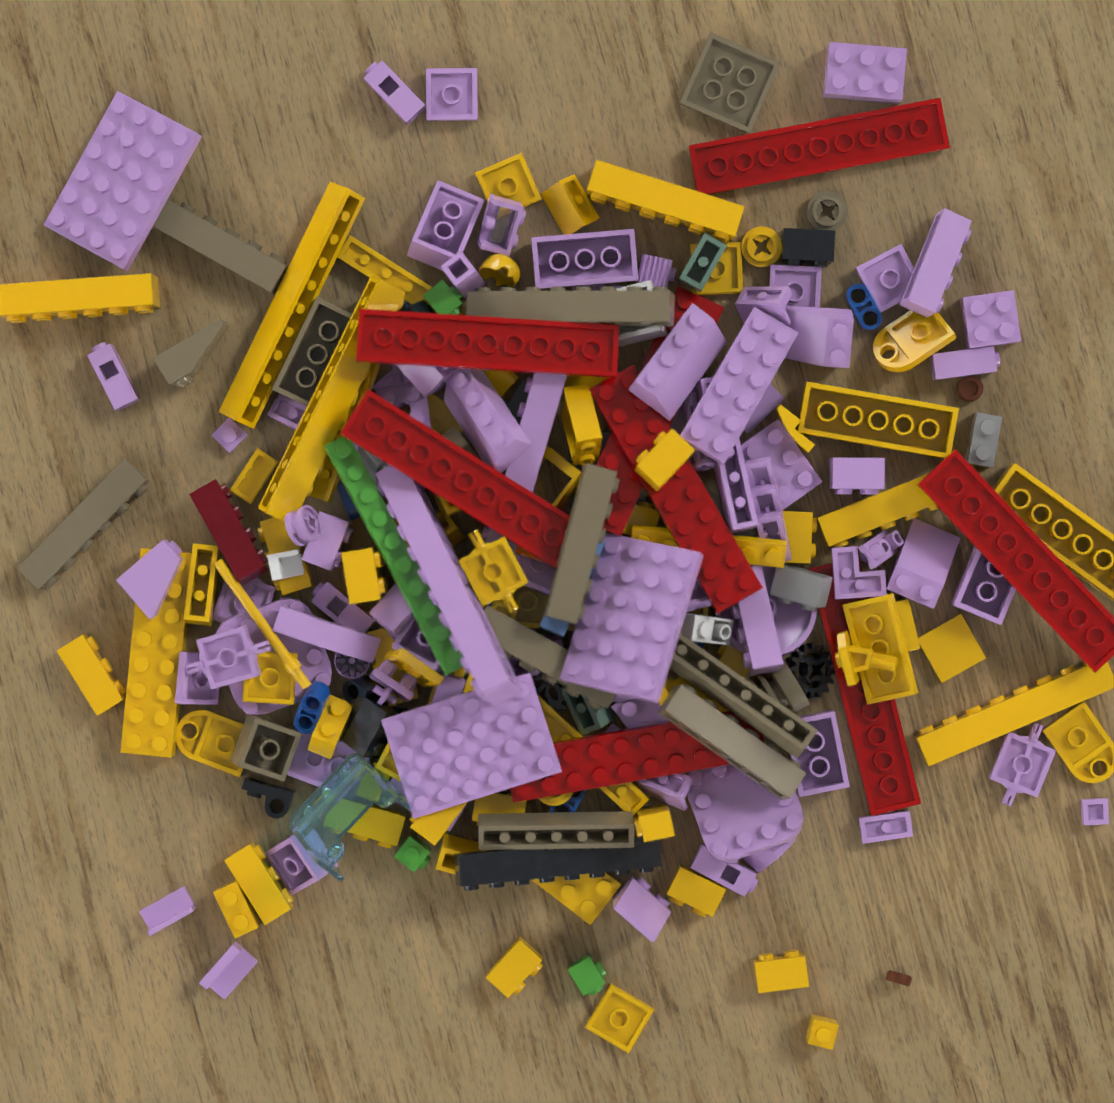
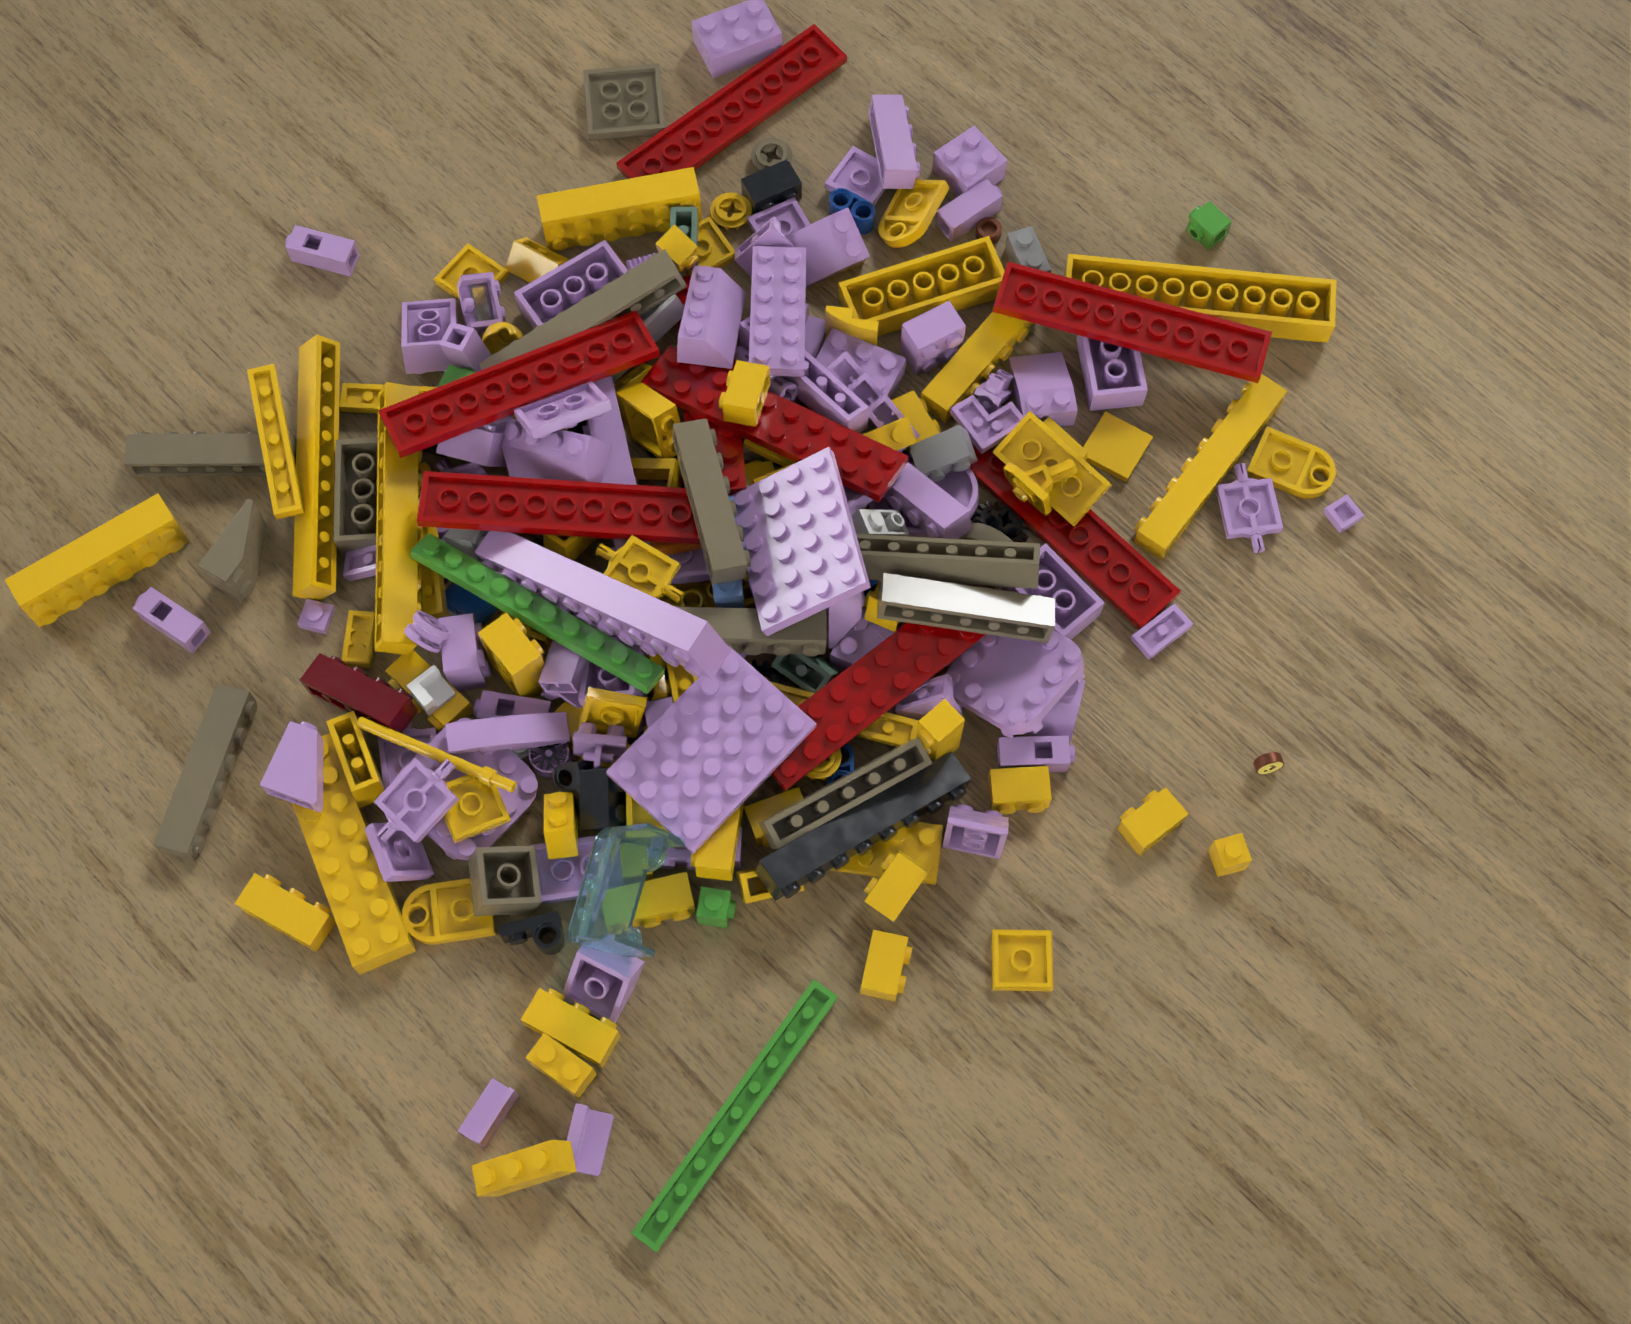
camera: 35 degrees left, 20 degrees down
lavender plate [44,91,202,272] -> none
blue beam [293,682,330,734] -> none
lavender plate [426,68,478,121] -> none
bright green brick [568,953,607,996] -> none
none -> yellow plate [247,364,304,520]
none -> yellow brick [472,1140,577,1197]
none -> lavender plate [514,381,612,439]
none -> bright green plate [631,979,838,1253]
none -> yellow brick [655,224,699,273]
none -> yellow brick [863,850,928,922]

